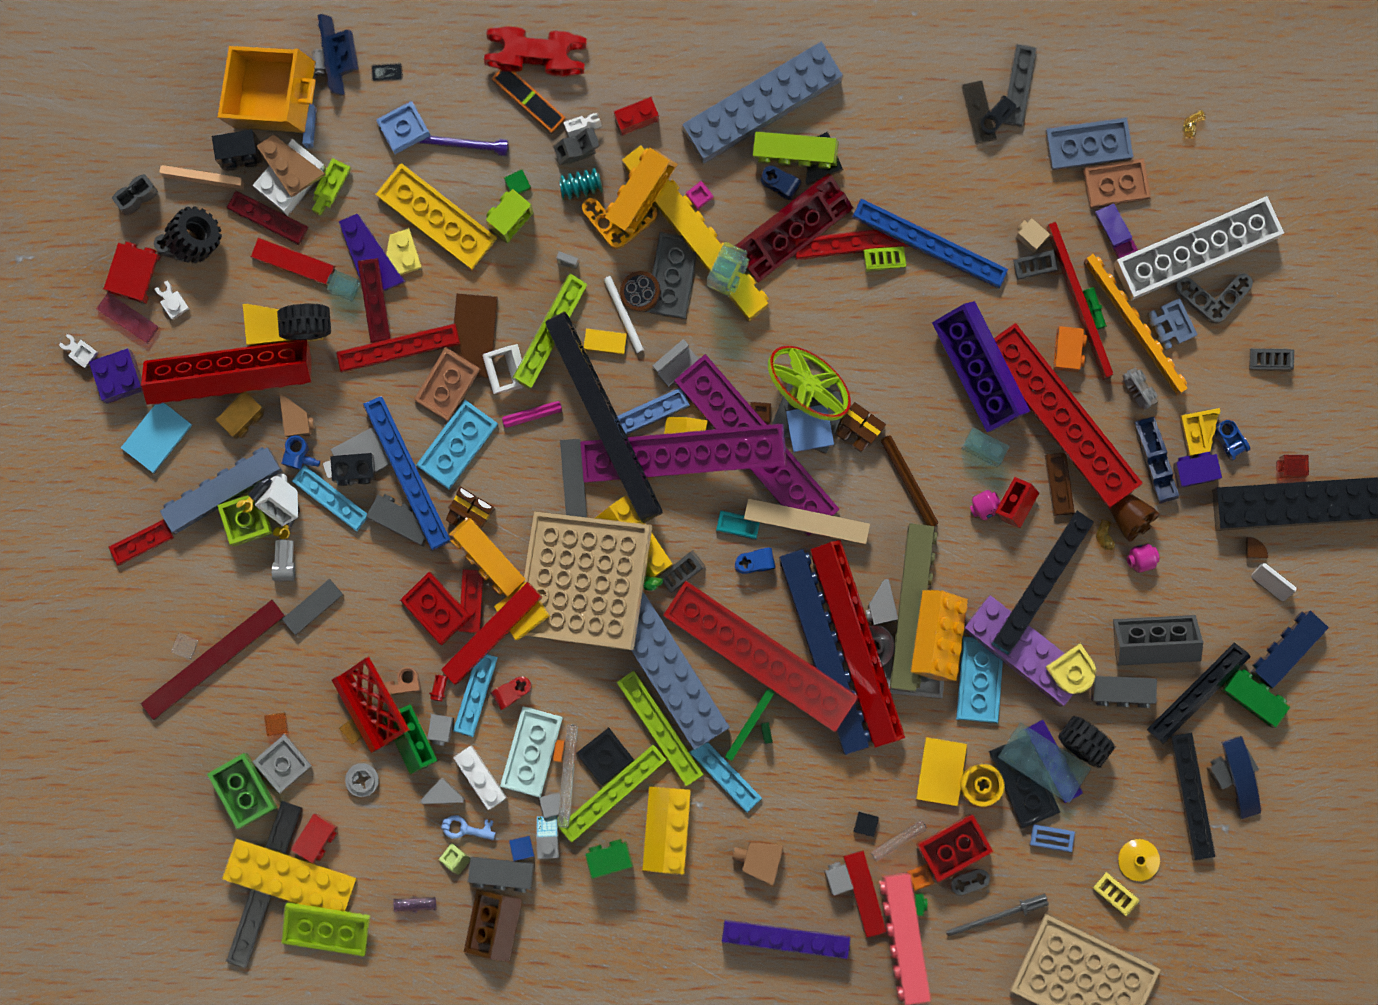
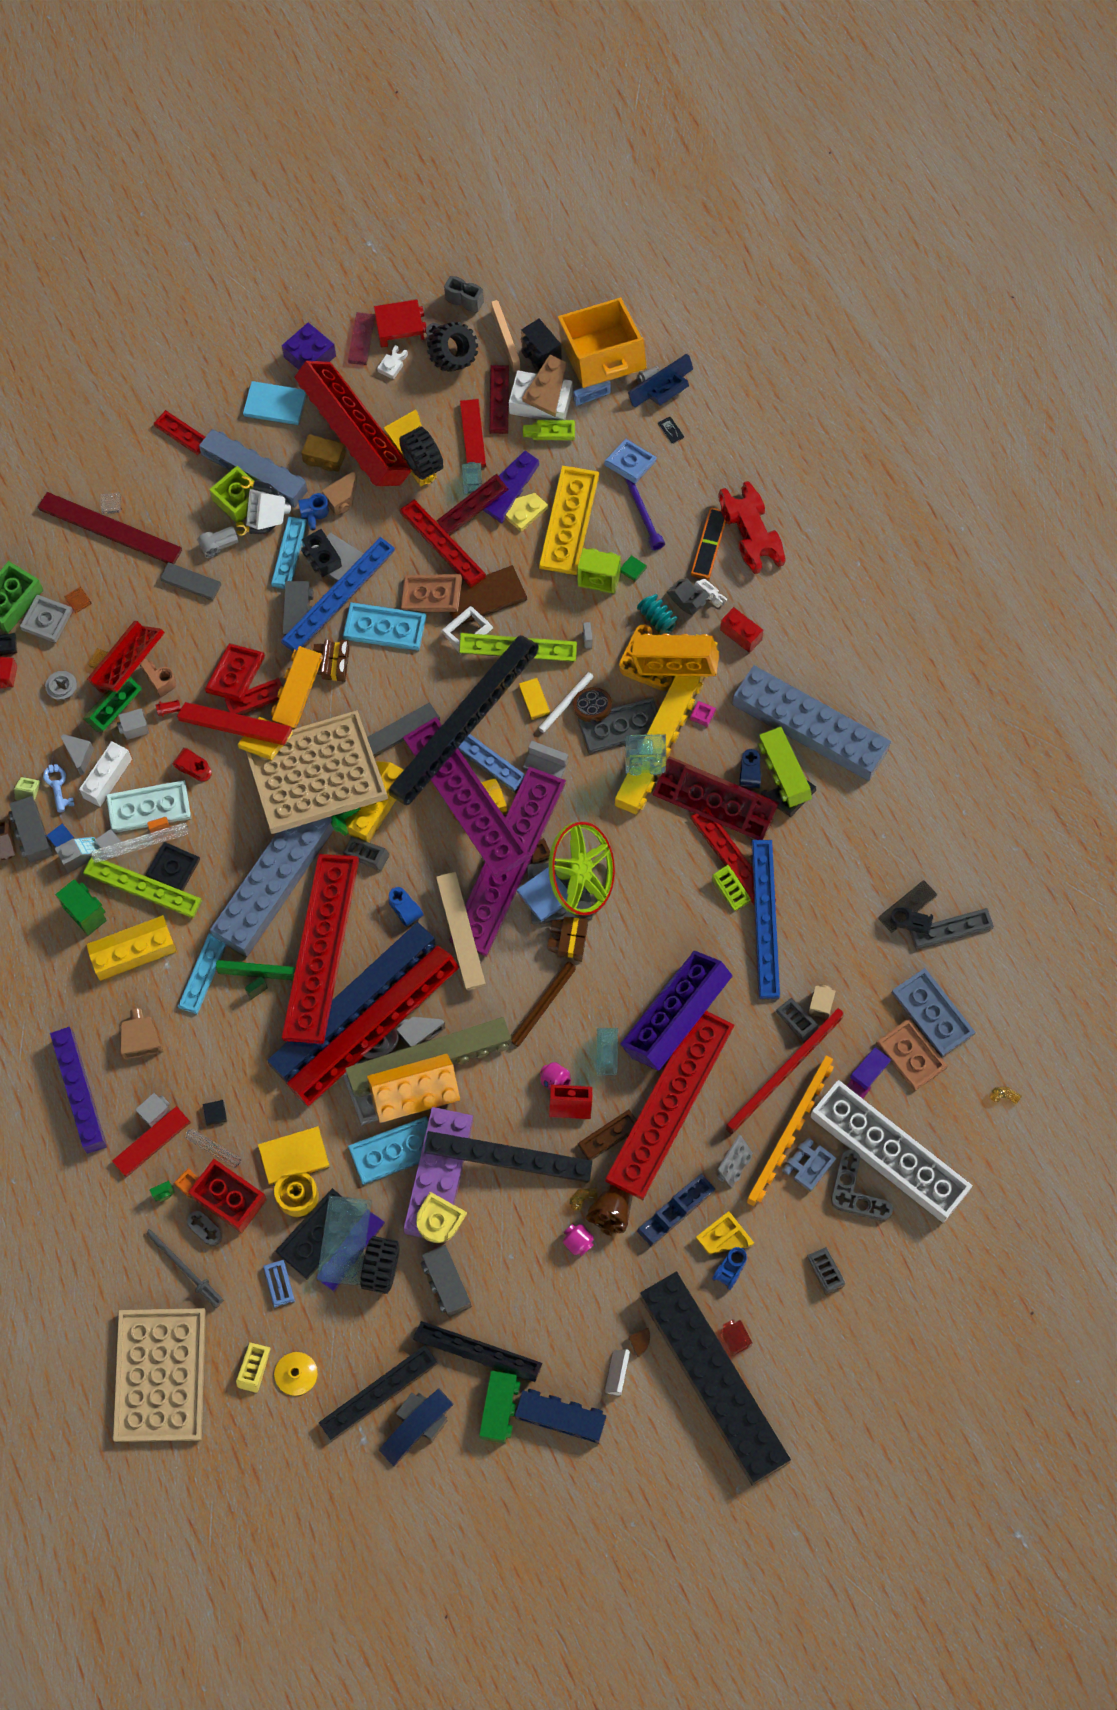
camera: 65 degrees right, 15 degrees down
white plate [59,334,98,369] -> none
medium azure tile [453,654,498,737] -> none
dark pink axle [502,401,562,428] -> none
lime plate [617,671,704,786] -> none
teal tile [716,510,760,540] -> none
coral brick [879,872,931,1005] -> none
orange brick [1053,326,1087,372] -> none
green pin [1083,287,1107,330] -> none
dark grey slope [1113,615,1203,666] -> none
dark purple brick [1173,452,1222,488] -> none

